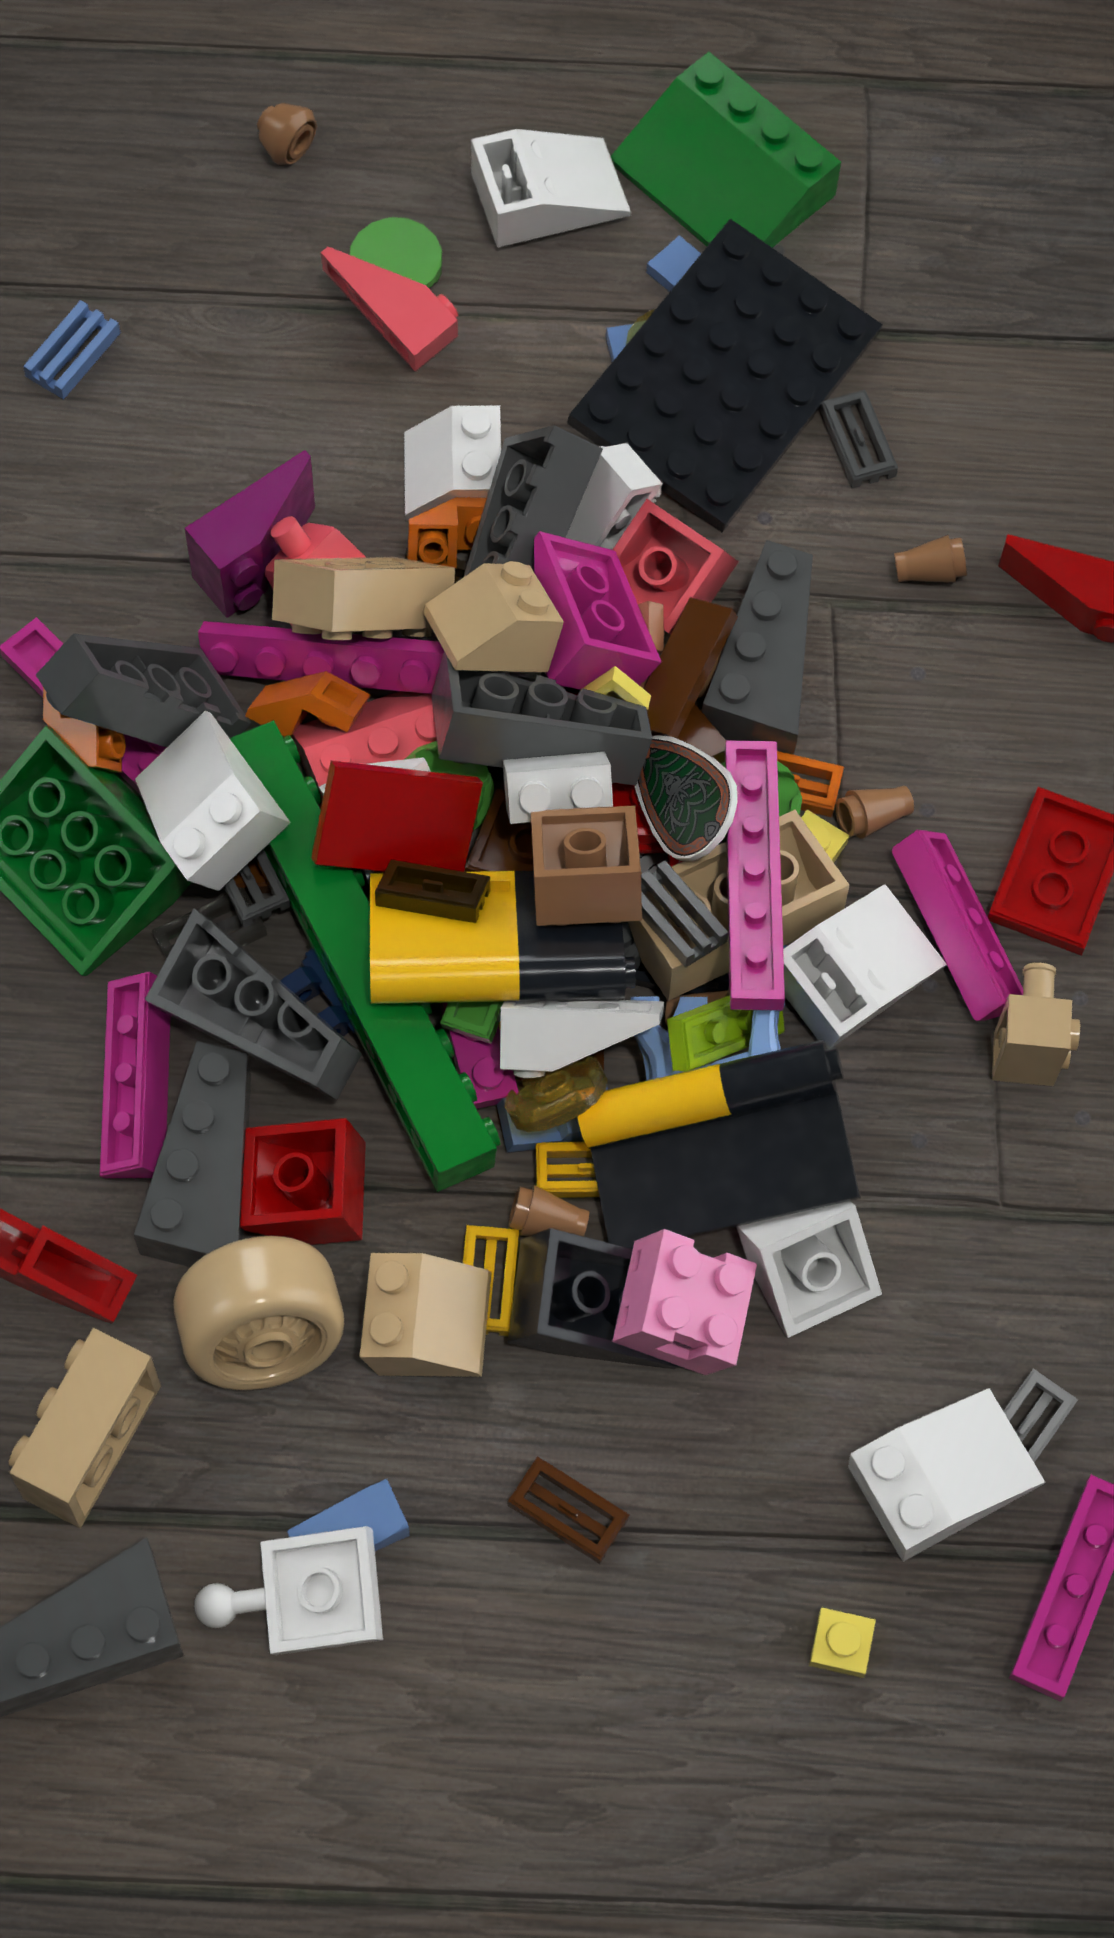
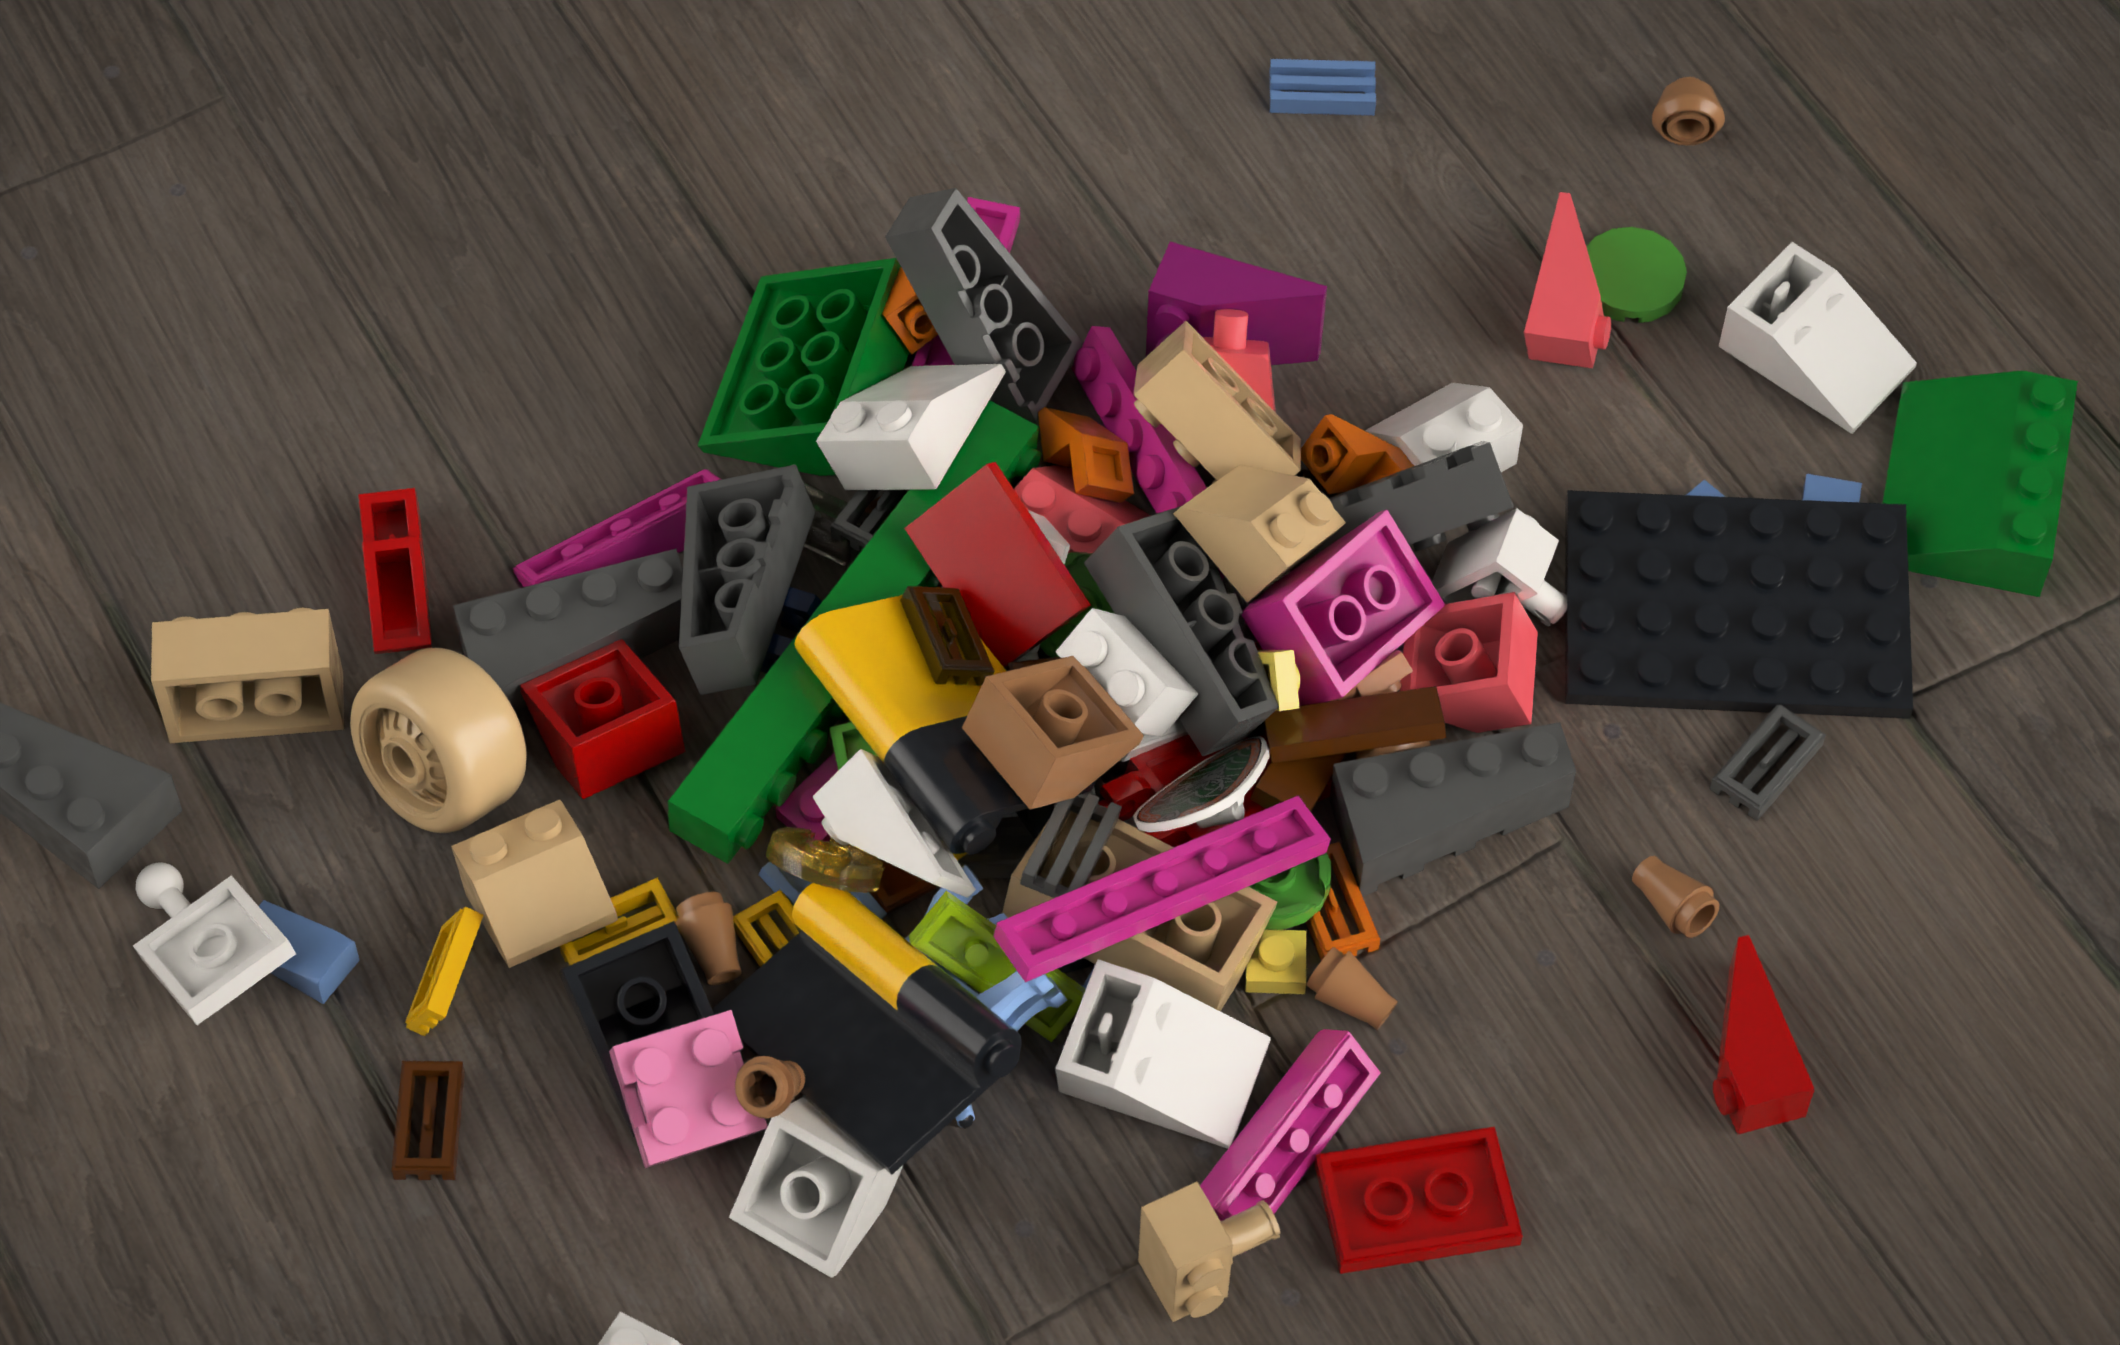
camera: 60 degrees right, 10 degrees down
none -> yellow tile [405,906,484,1036]
none -> medium nougat cone [735,1056,805,1118]

